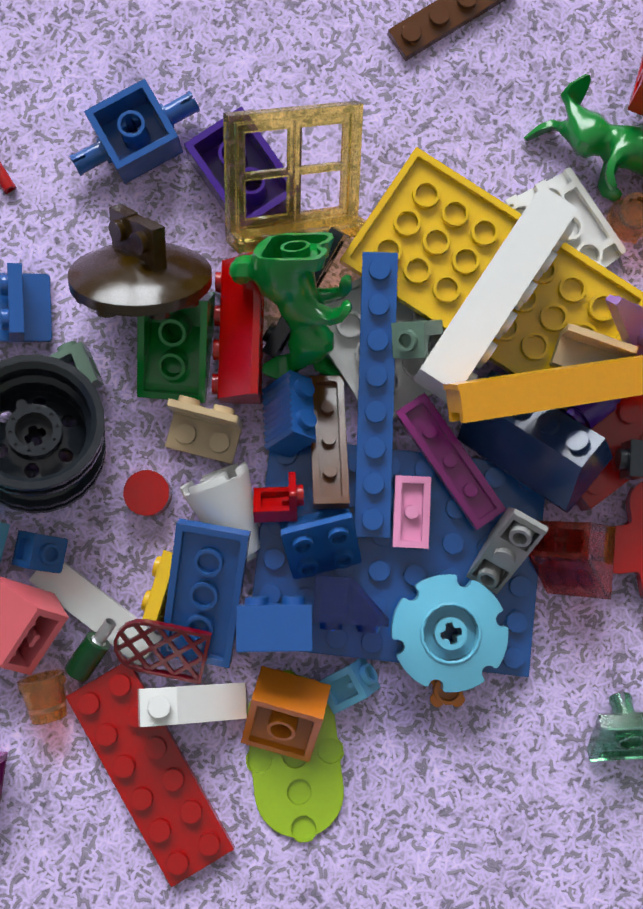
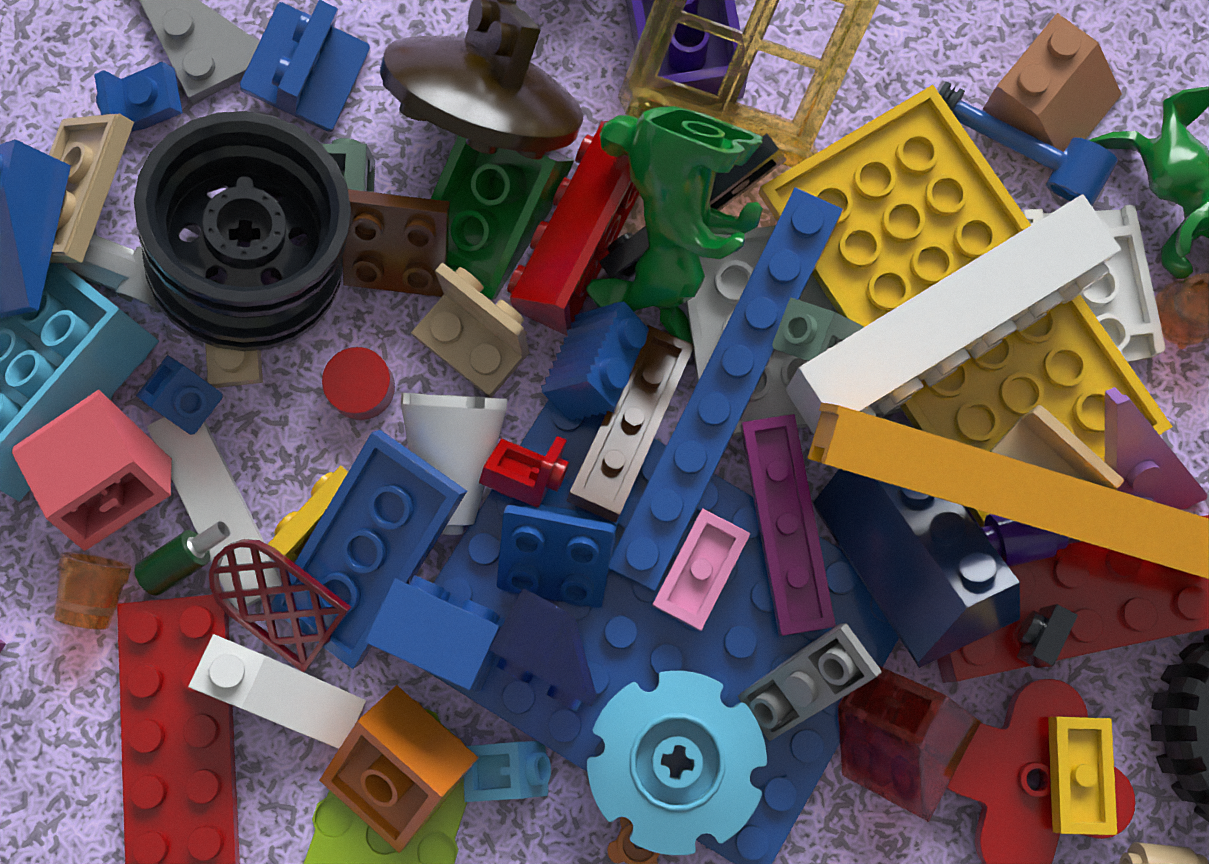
camera: 30 degrees right, 5 degrees down
none -> tan plate [205,343,263,388]
none -> reddish brown plate [342,189,450,297]
none -> blue piece [939,81,1118,206]
none -> nougat slope [983,13,1122,152]

